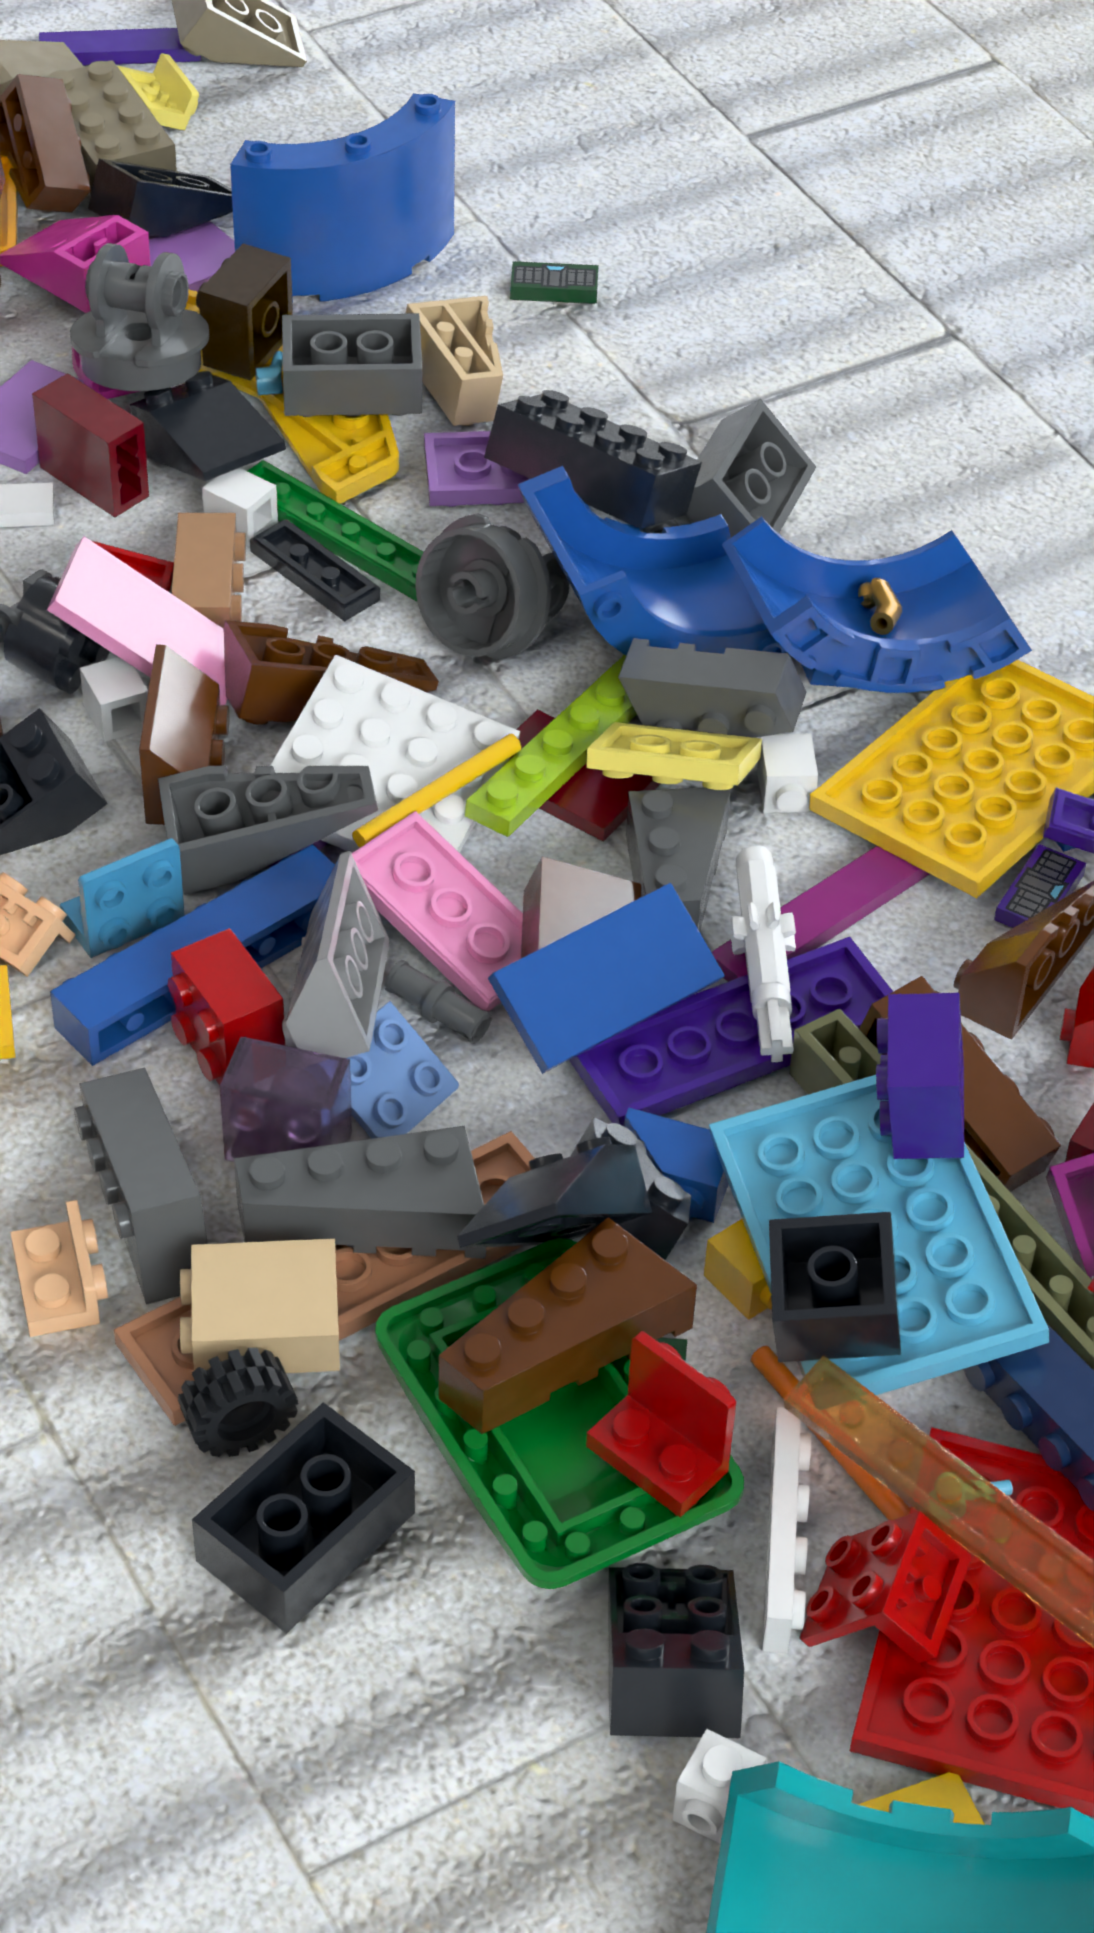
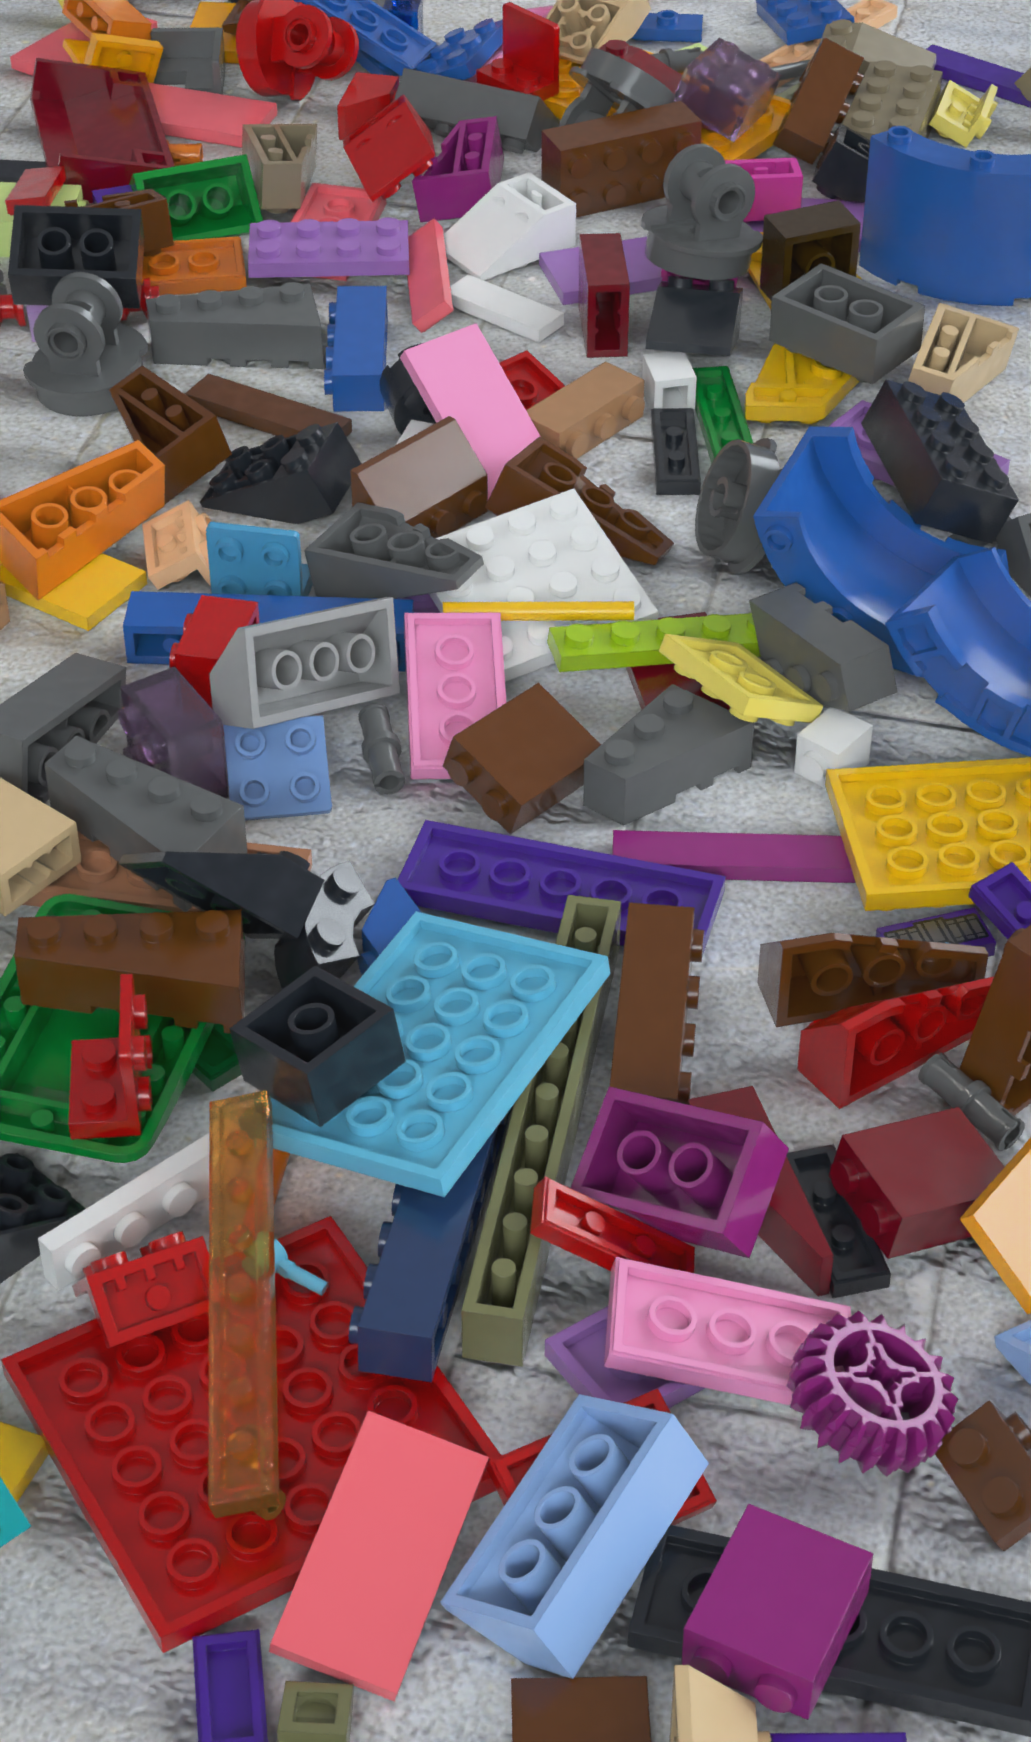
camera: 45 degrees right, 5 degrees down
blue tile [488,883,725,1074] -> none
white piece [731,846,796,1062] -> none
dark purple brick [876,993,964,1159] -> none

